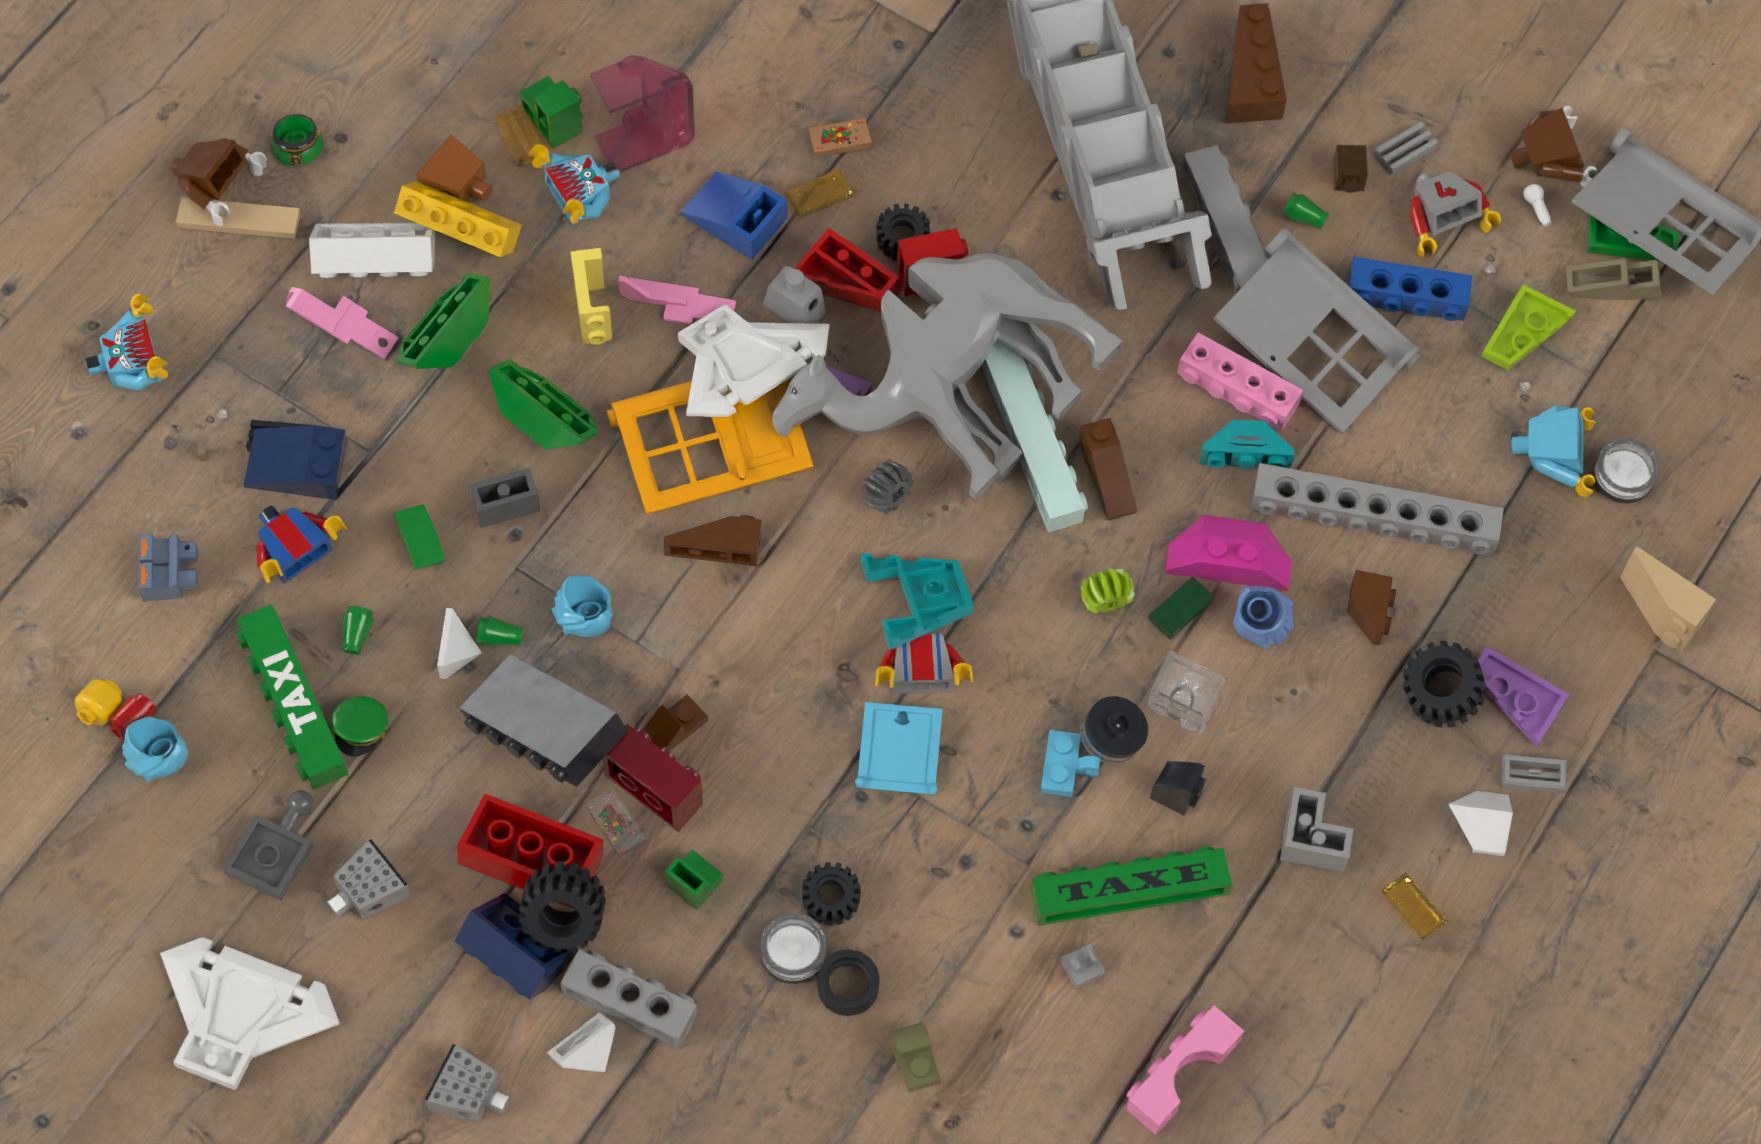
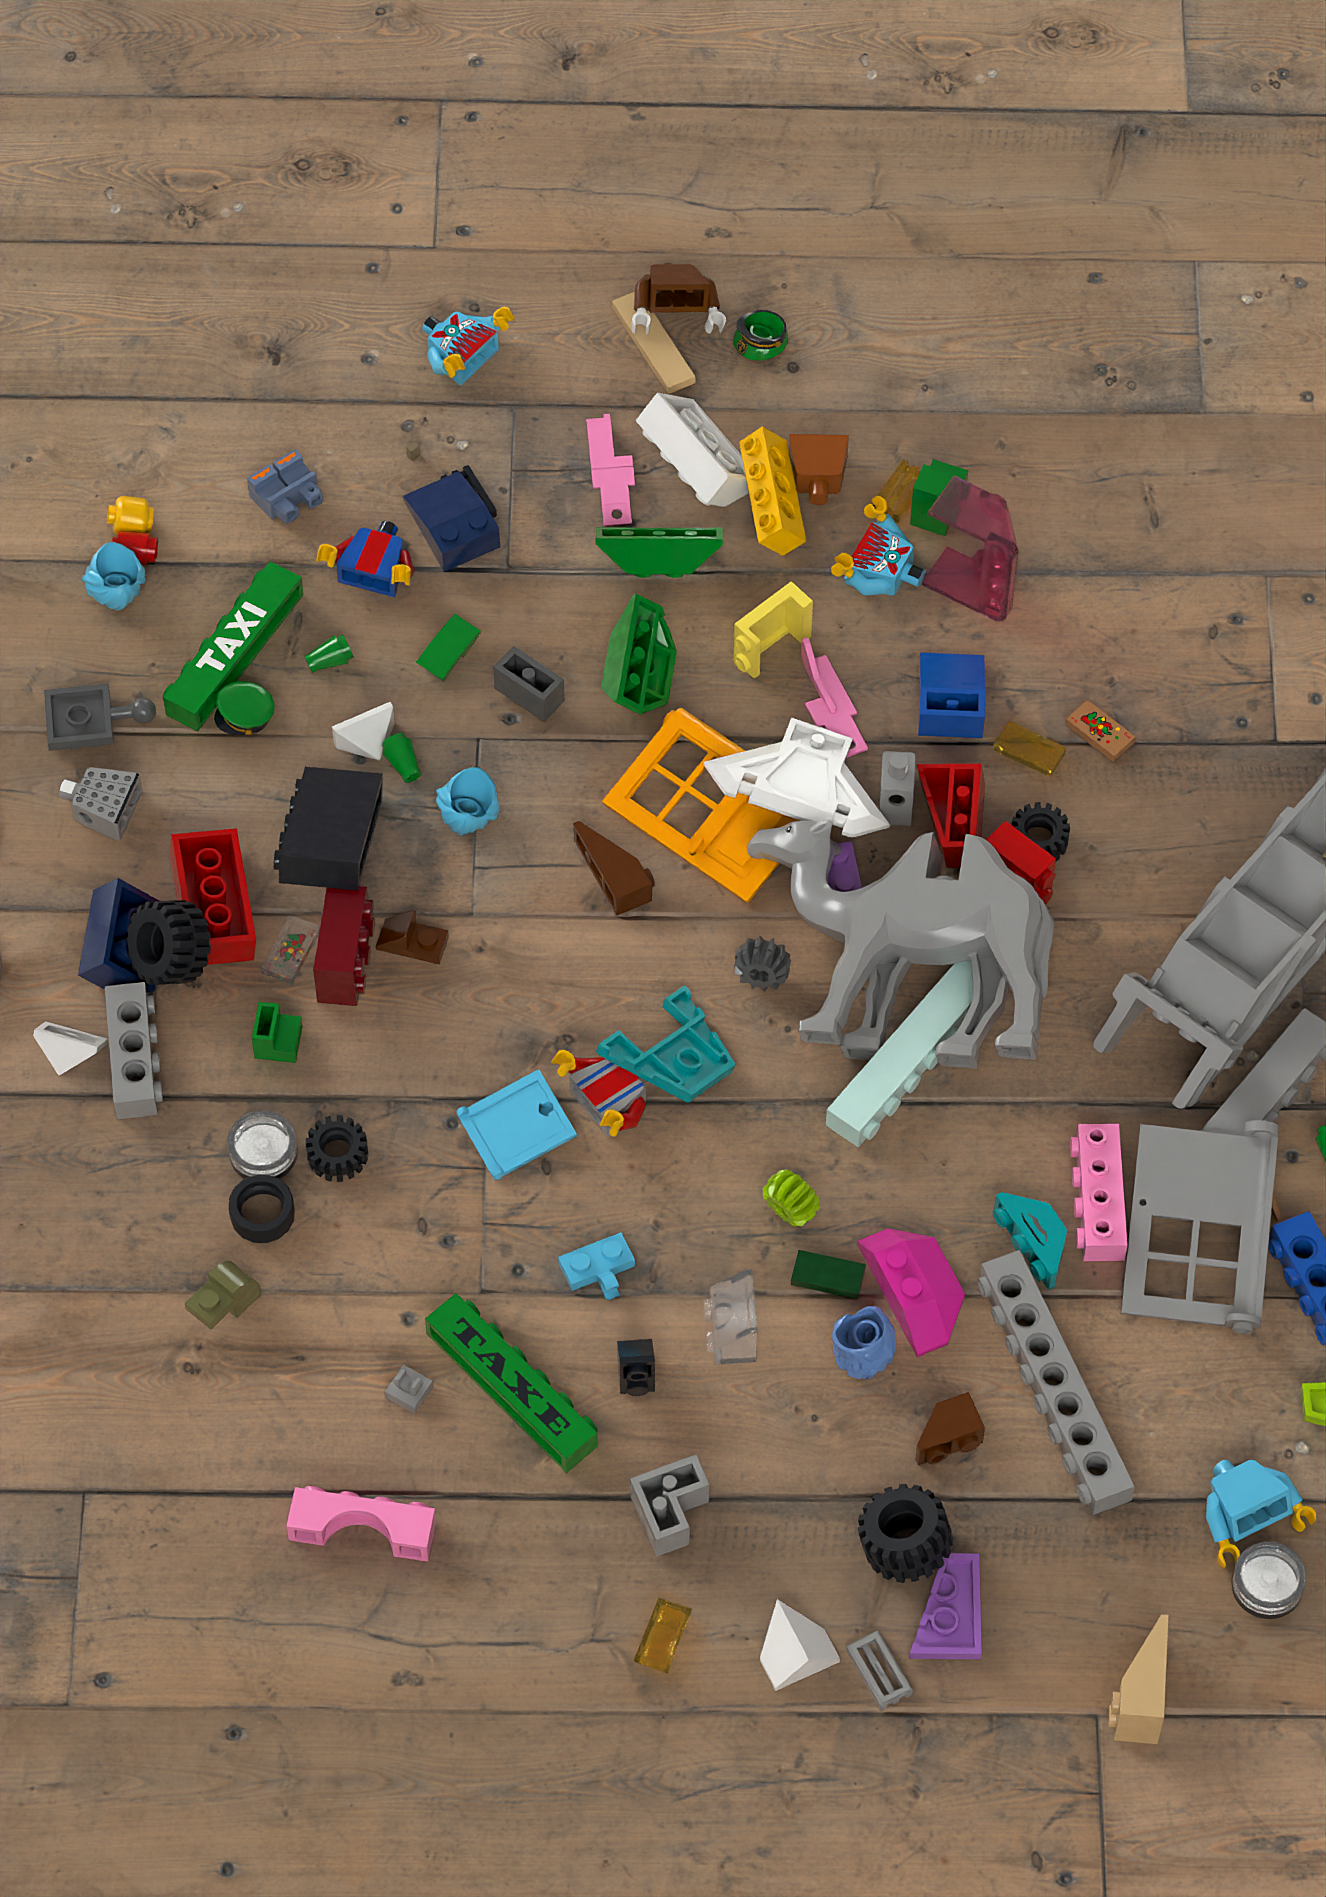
camera: 60 degrees right, 5 degrees down
reddish brown slope [1079,418,1137,521] -> none
black piece [1080,696,1148,764] -> none

